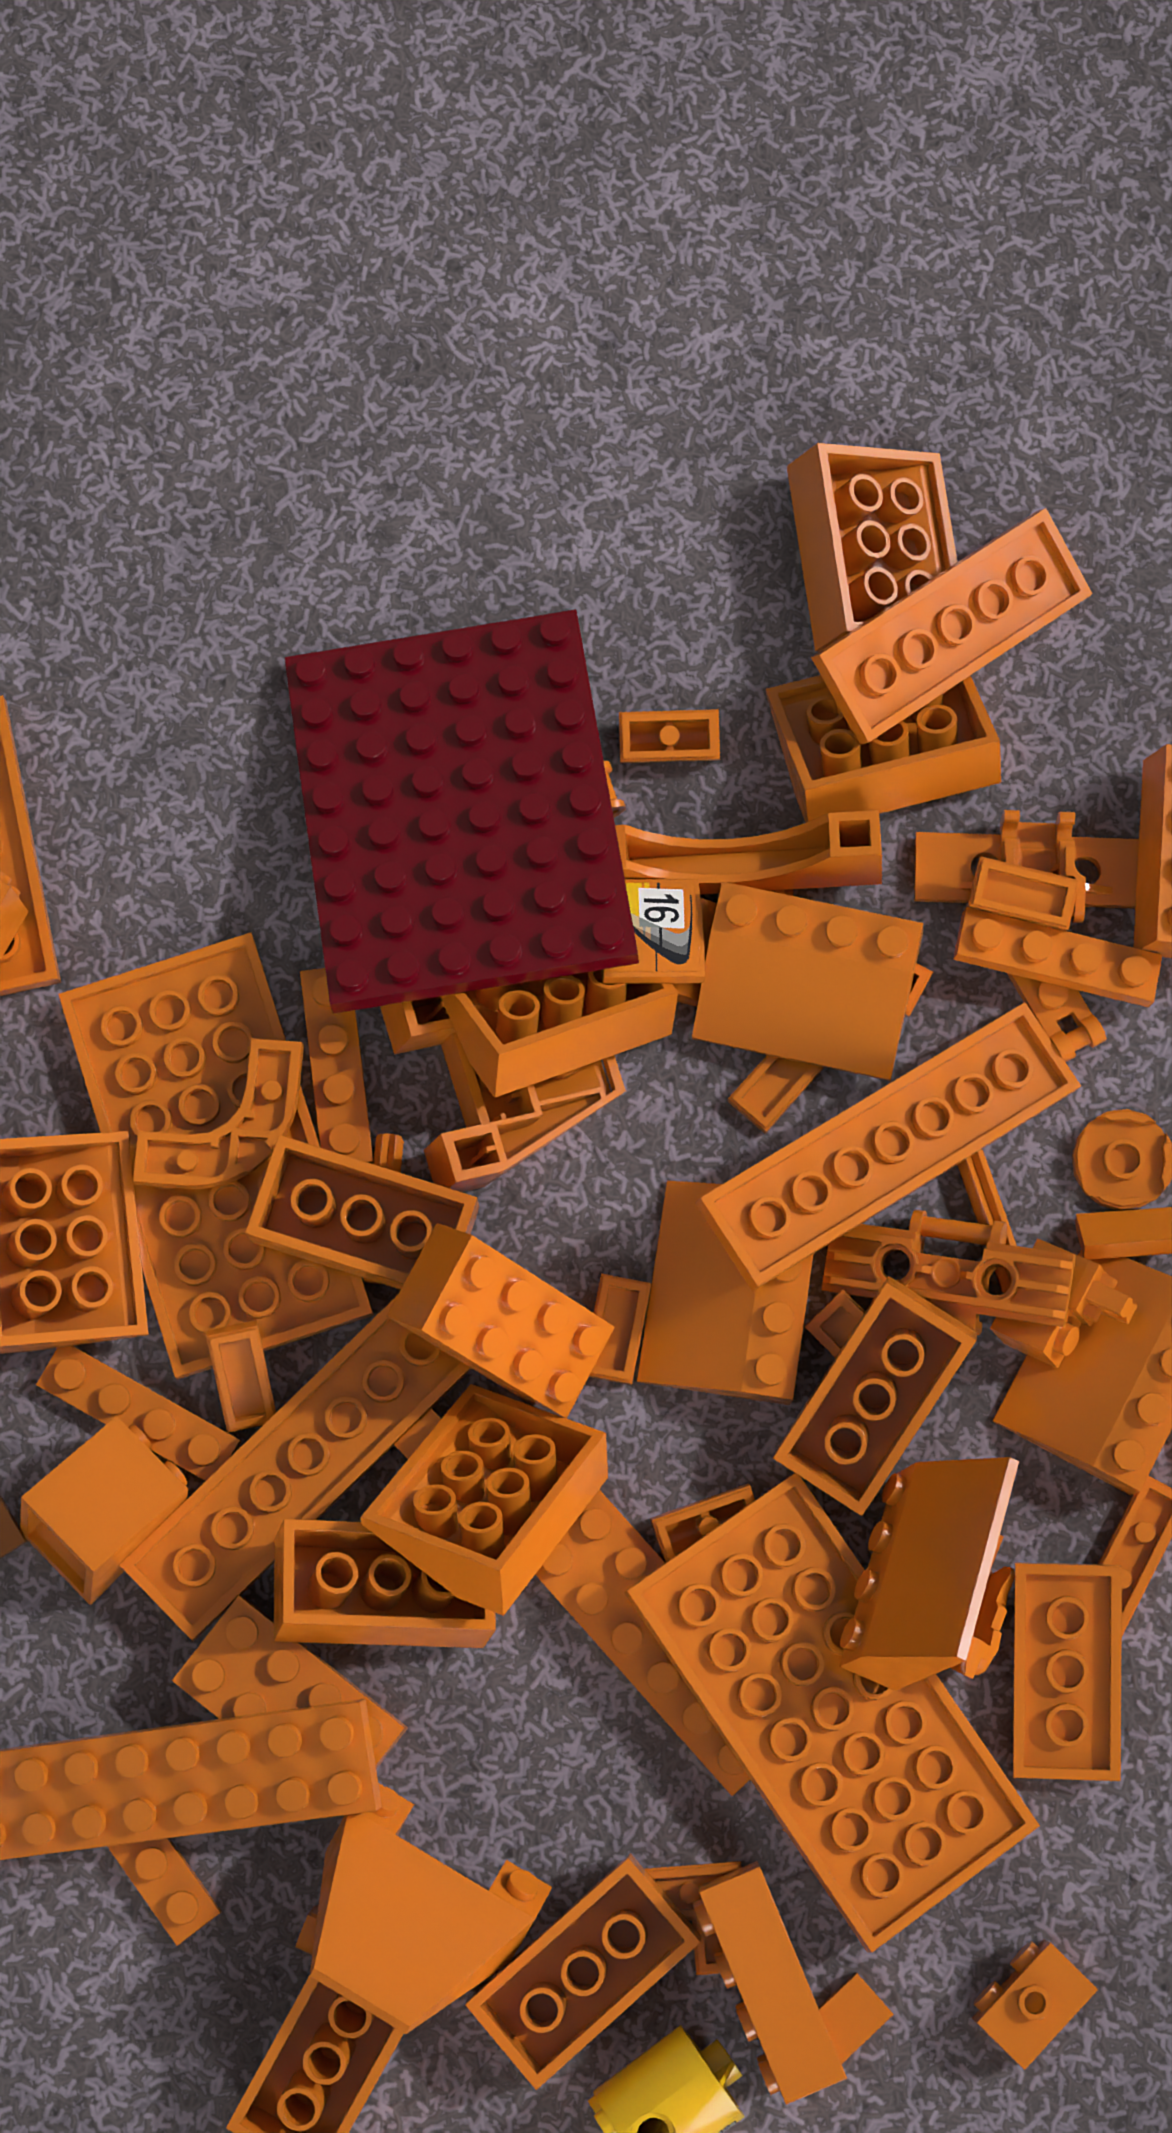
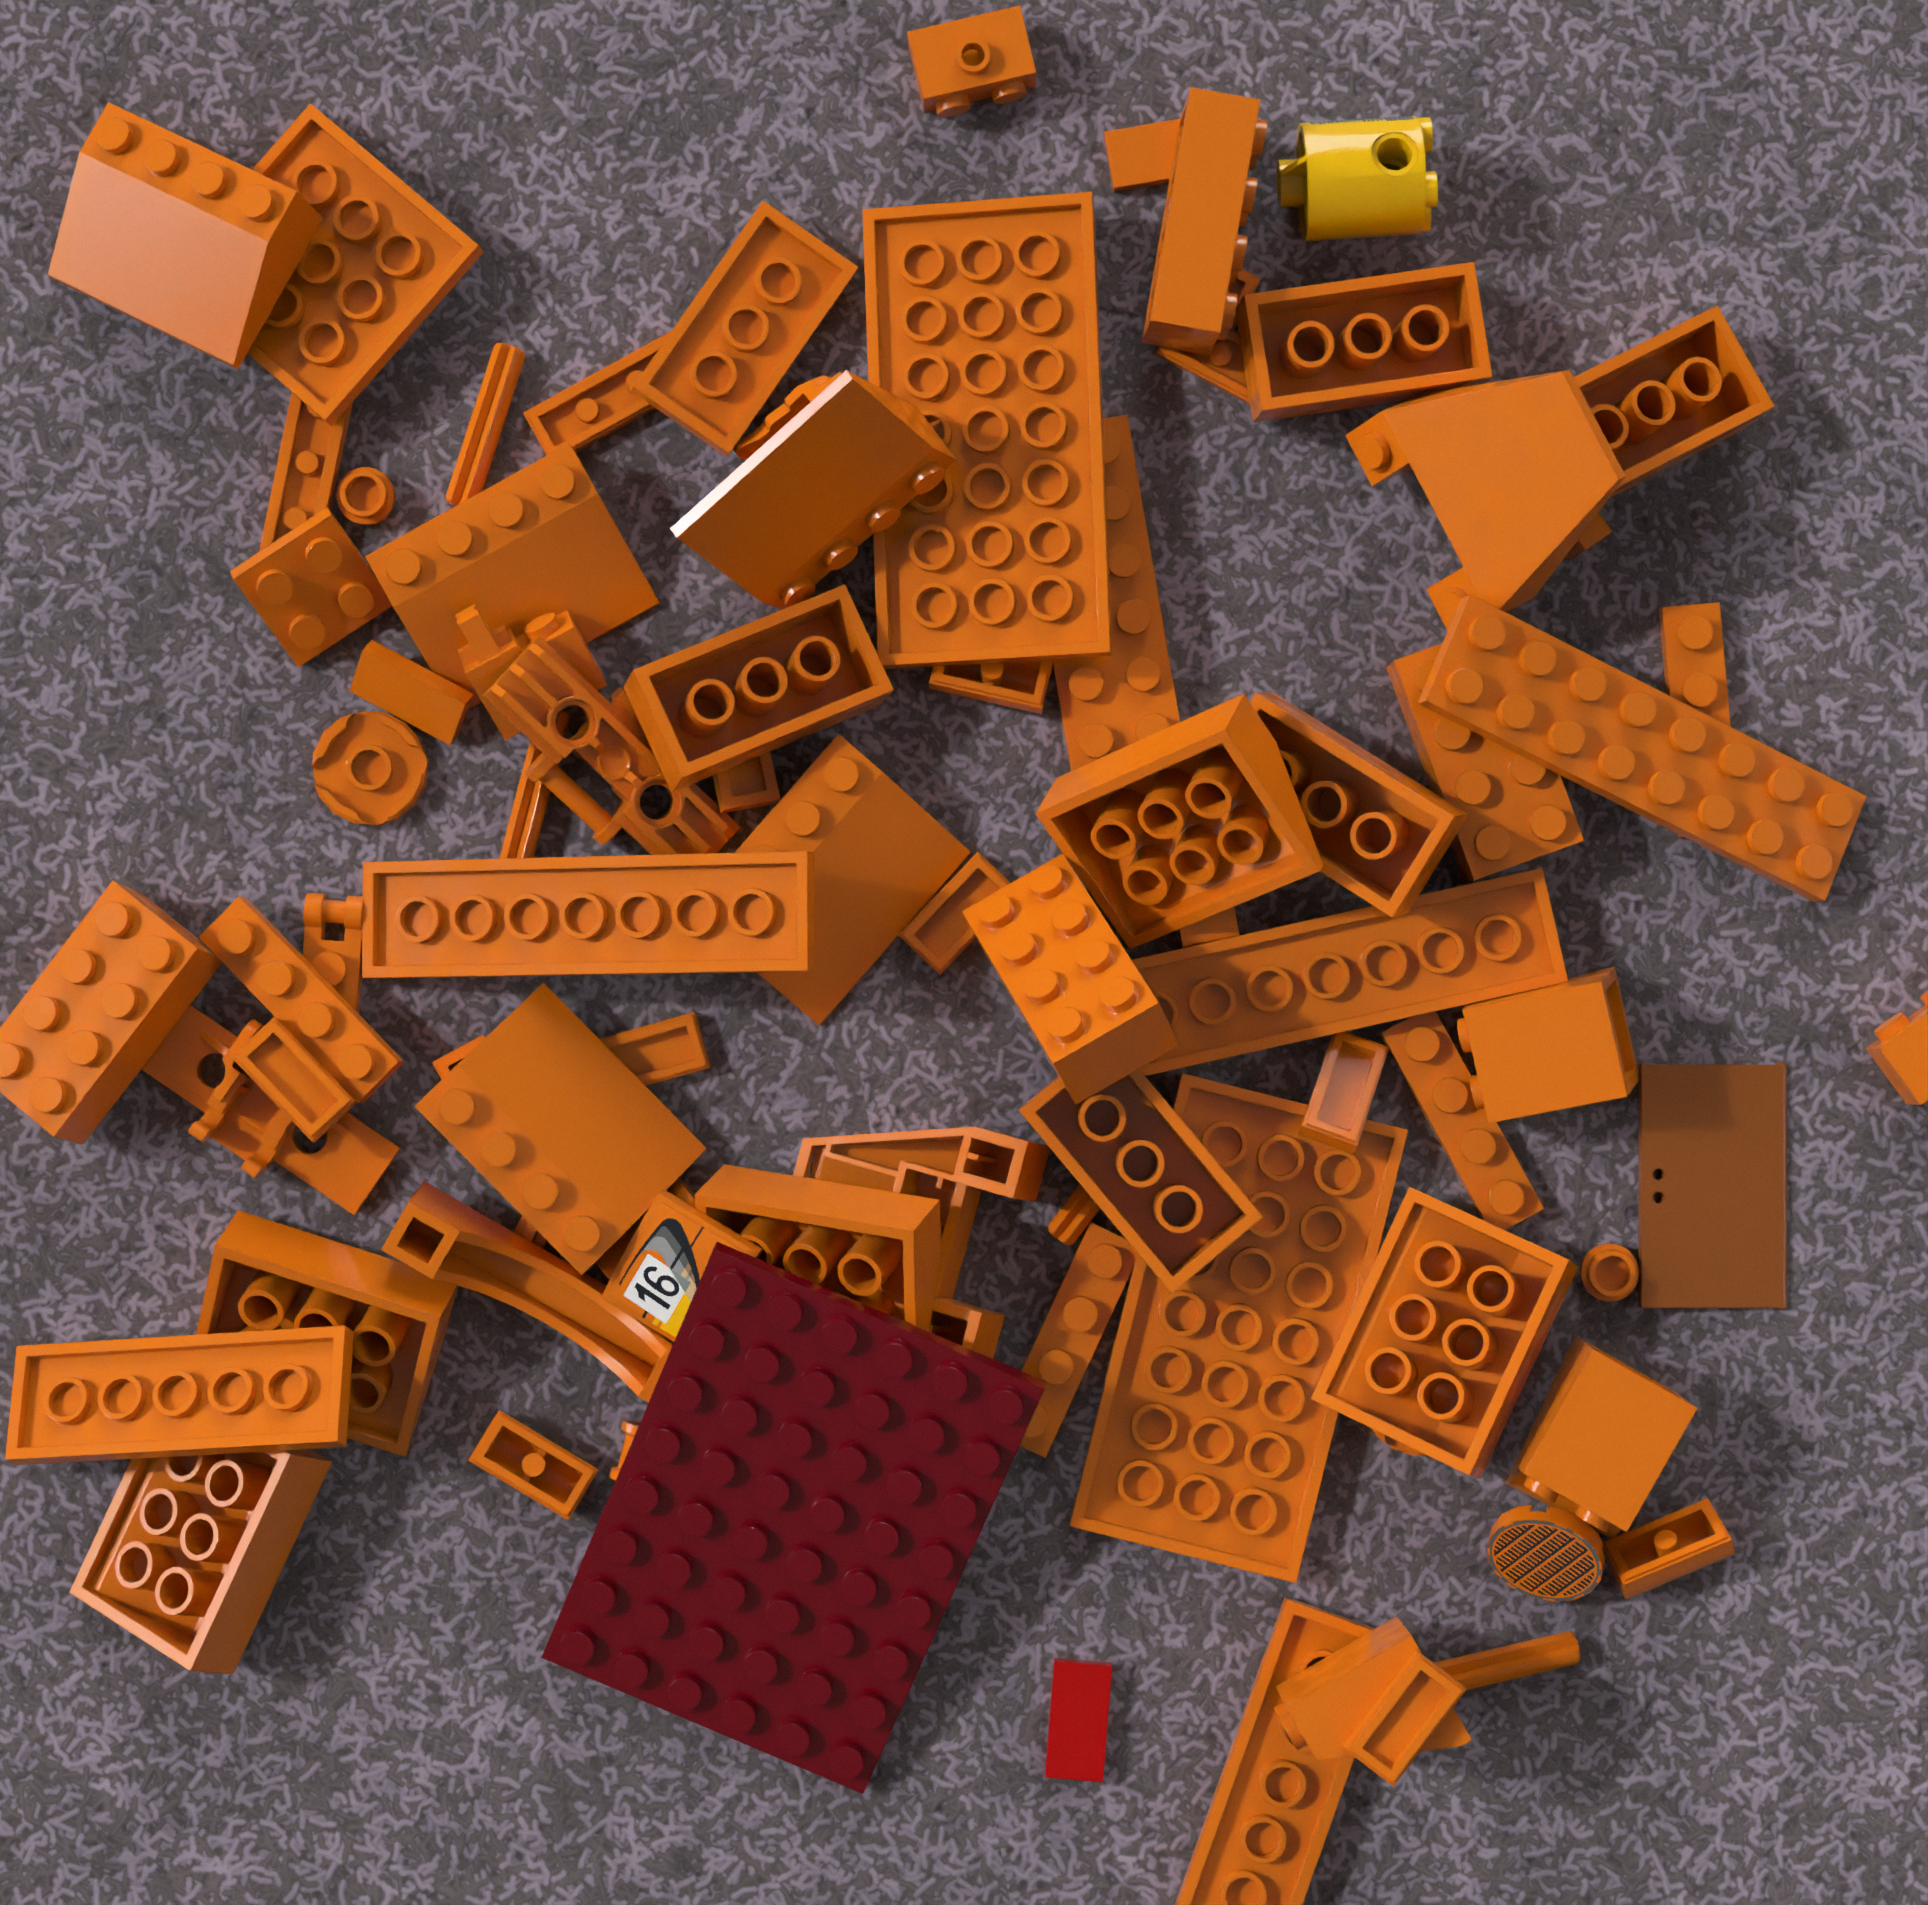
camera: 150 degrees left, 10 degrees up
orange plate [133,1038,304,1189] -> none
none -> red tile [1044,1658,1112,1782]

